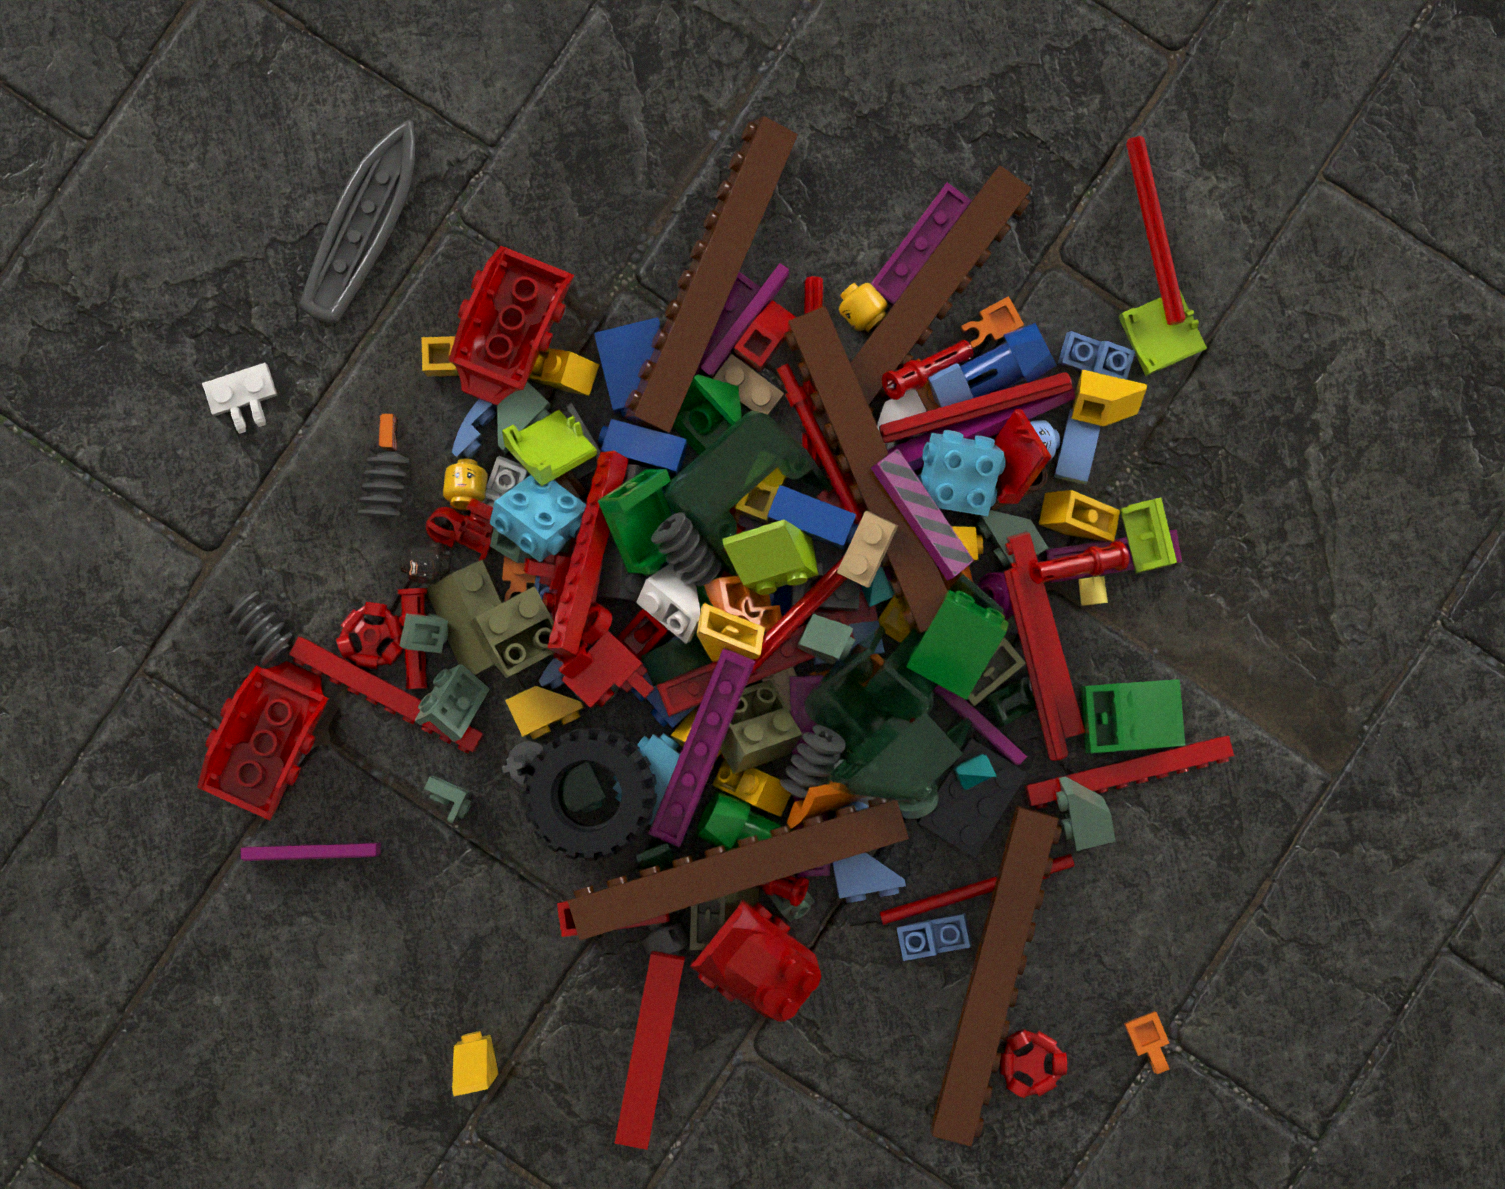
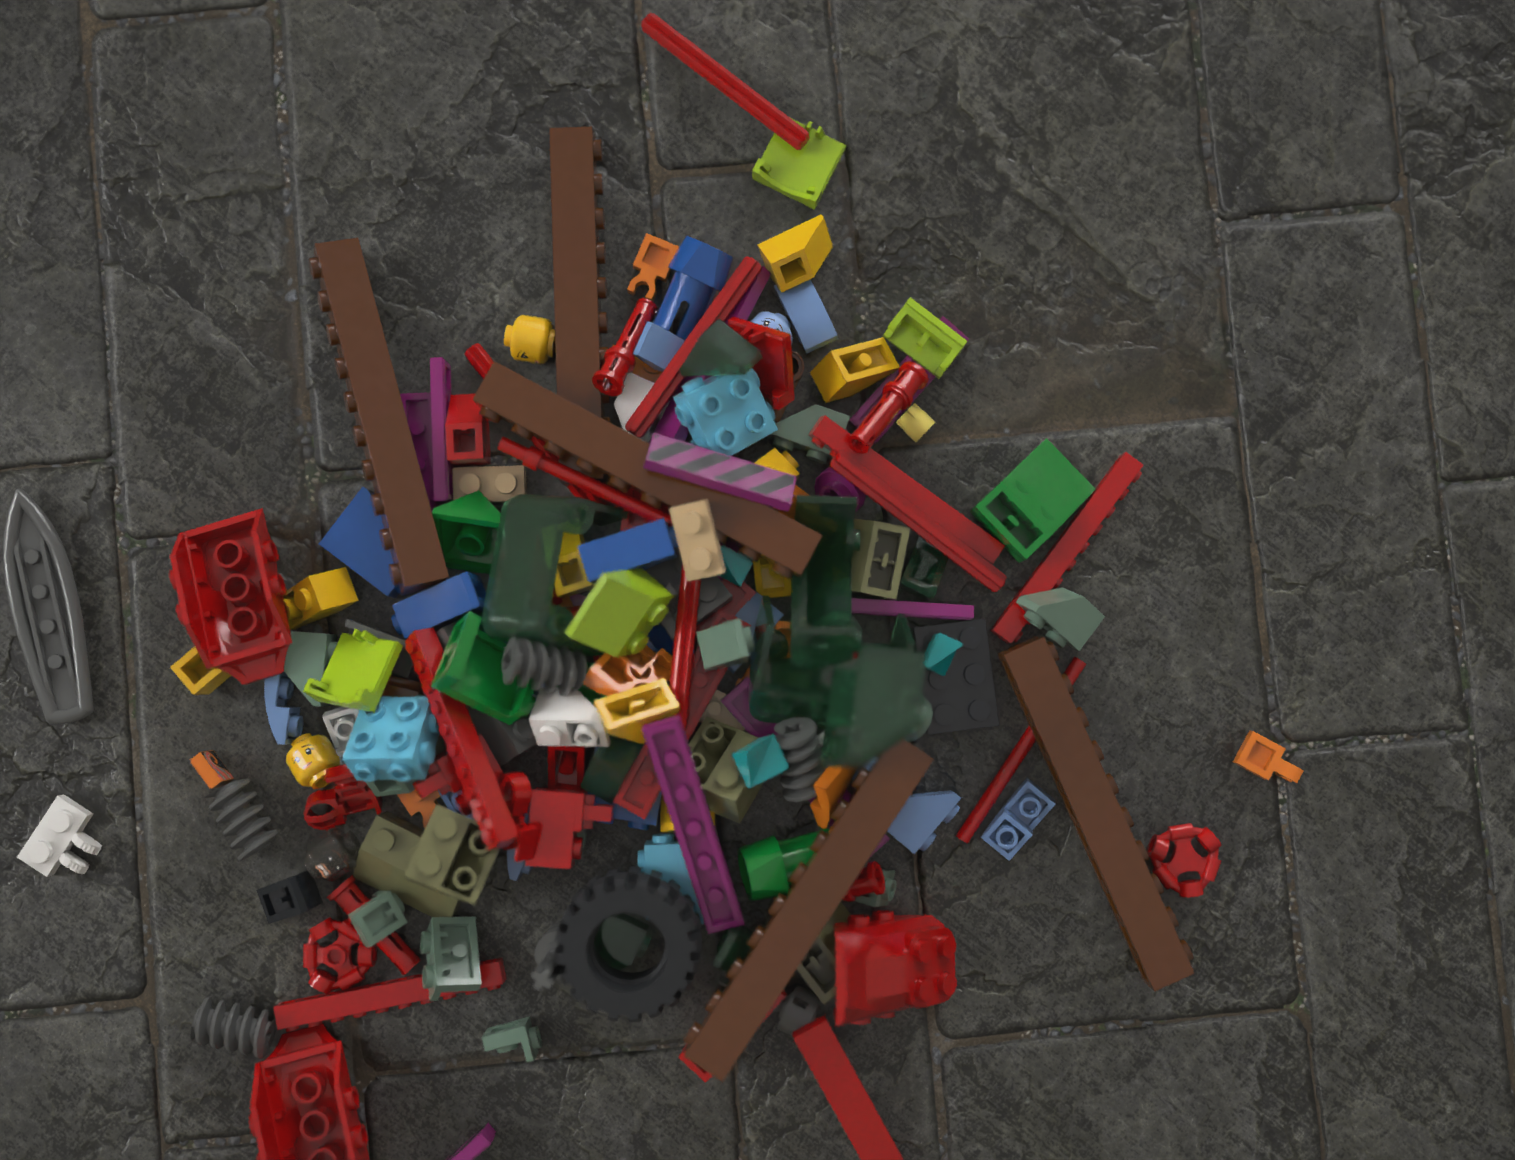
camera: 40 degrees left, 0 degrees up
yellow slope [505,686,585,740] -> none
yellow slope [712,758,792,817] -> none
magenta tile [871,182,972,306] -> none
green panel [906,590,1008,700] -> none
medium blue slope [1057,331,1135,380] -> none
none -> black slope [256,869,323,924]
none -> clear green slope [680,319,762,376]
none -> teal slope [731,734,789,788]

